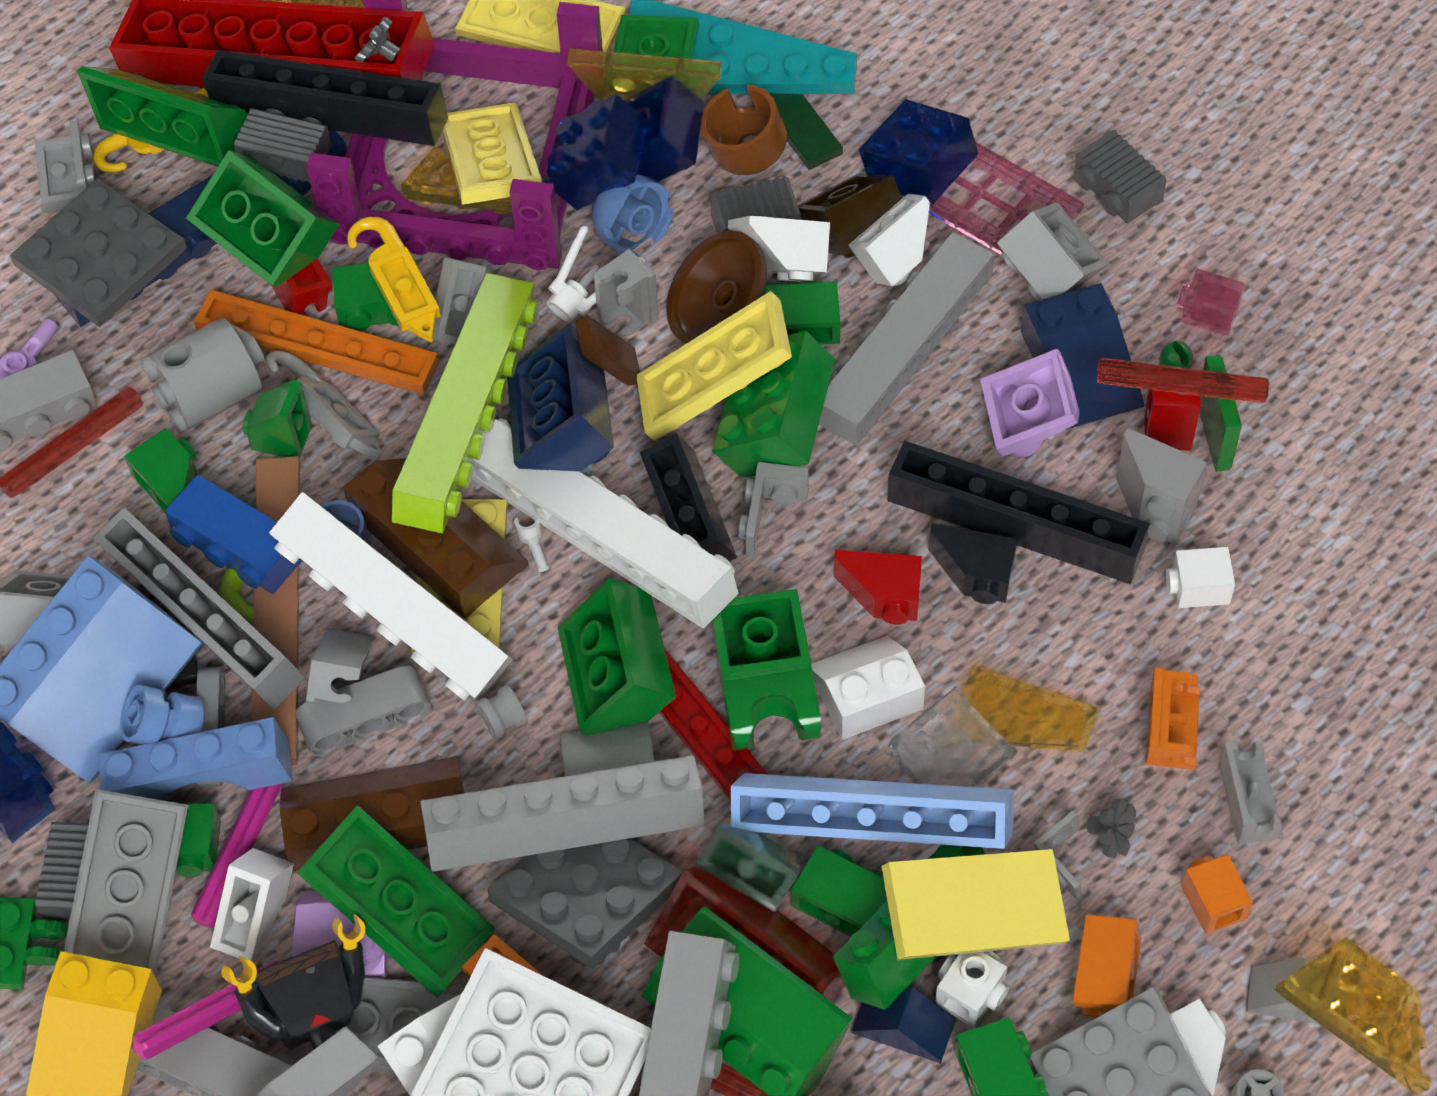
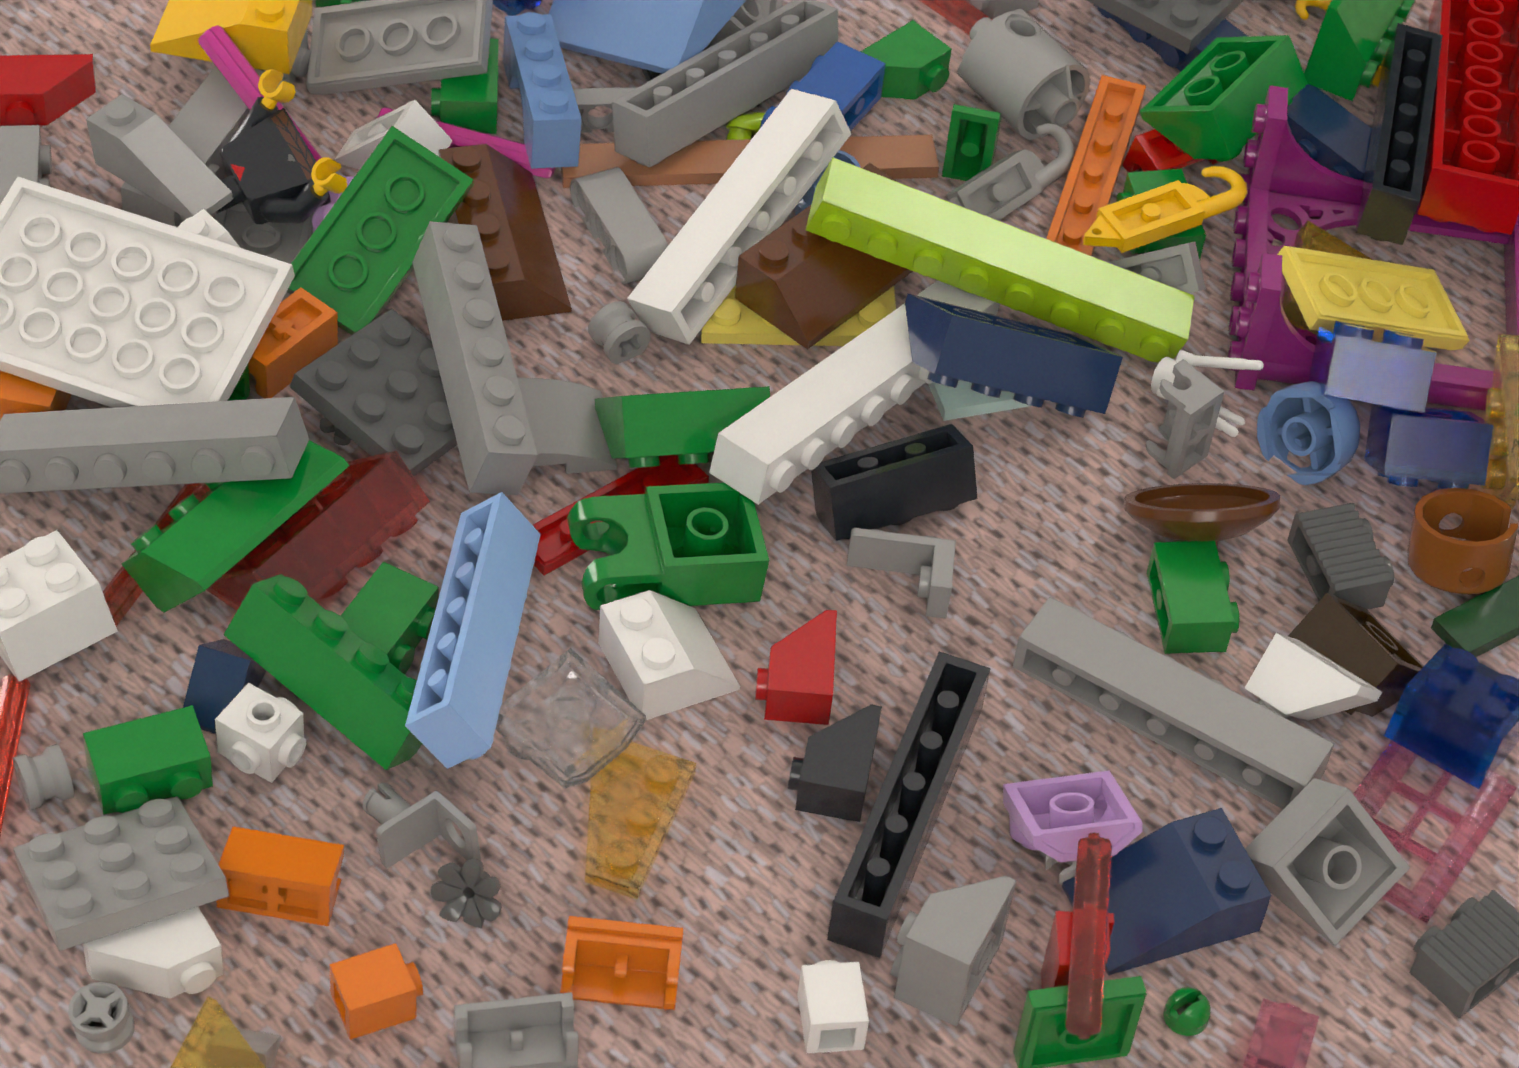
camera: 80 degrees right, 10 degrees down
medium blue wheel [120,685,204,745] -> none
dark grey brick [234,108,331,183] -> none
light grey hinge [306,628,374,703] -> none
dark grey plant [355,16,400,63] -> none
reddish brown tile [575,315,640,386] -> none
light yellow plate [637,291,792,441] -> none
clear green slope [695,824,801,911] -> none
green brick [712,331,835,477] -> none
white slope [728,216,830,282] -> none
light yellow tile [882,849,1070,960] -> none

